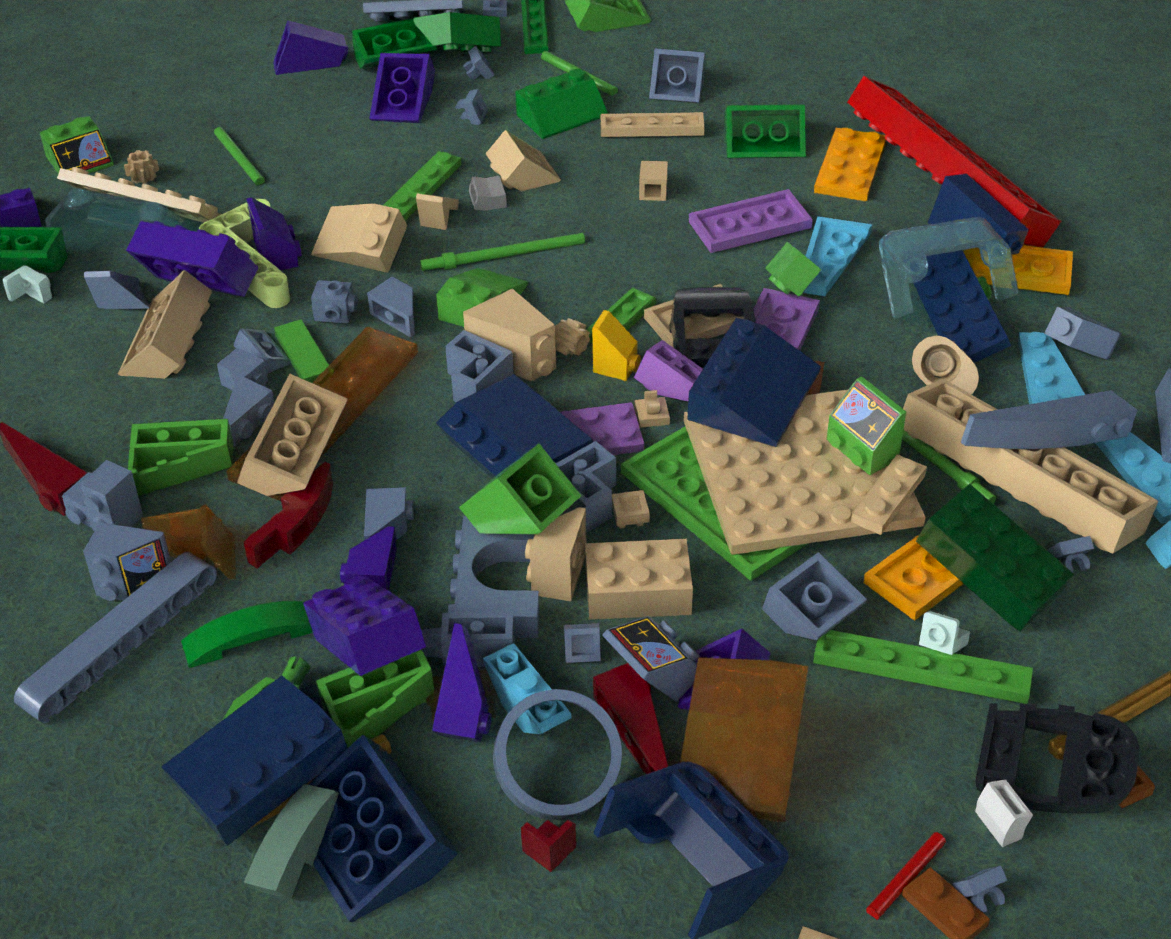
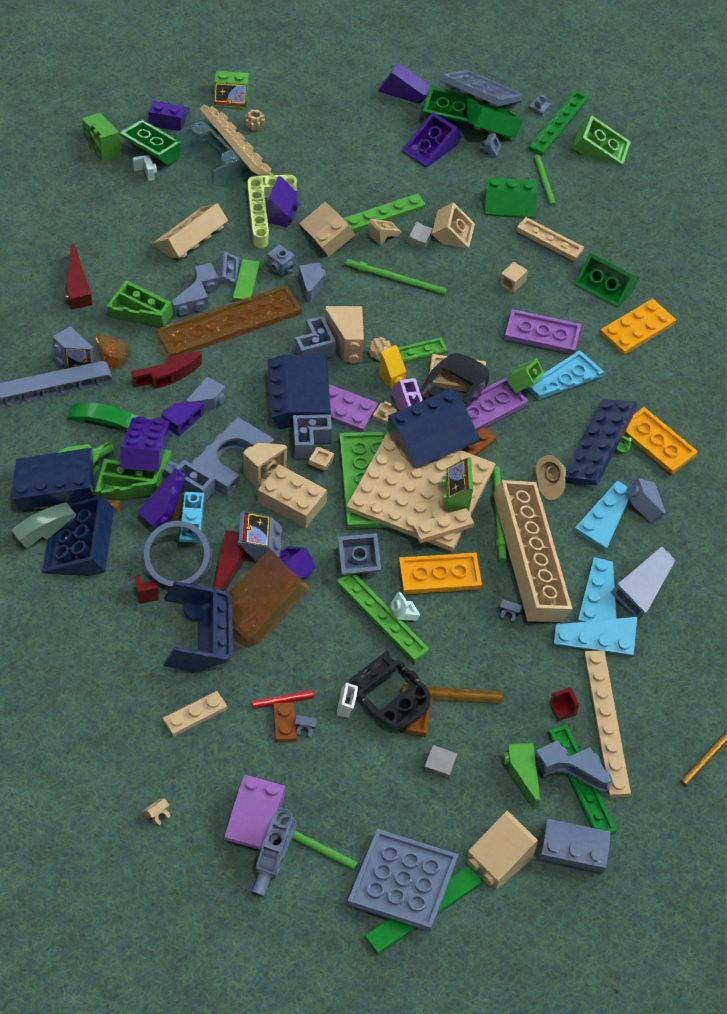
camera: 30 degrees right, 10 degrees up
sand blue brick [62,460,143,531] -> none
sand blue slope [84,271,150,309] -> none
dark purple brick [126,221,258,297] -> none
clear orange piece [200,504,236,579] -> none
bright green bar [214,127,265,186] -> none
tan slope [237,374,348,496] -> none
bright green slope [436,268,528,327] -> none
sand blue tile [455,89,488,125] -> none
bright green slope [459,443,581,534] -> none
sand blue tile [564,623,601,663] -> none
sand blue slope [649,49,707,103] -> none
red brick [847,76,1061,248] -> none
clear light blue windscreen [879,217,1019,320] -> none
dark green brick [916,484,1074,632] -> none
dark blue slope [928,174,1029,257] -> none
sand blue slope [961,390,1138,449] -> none

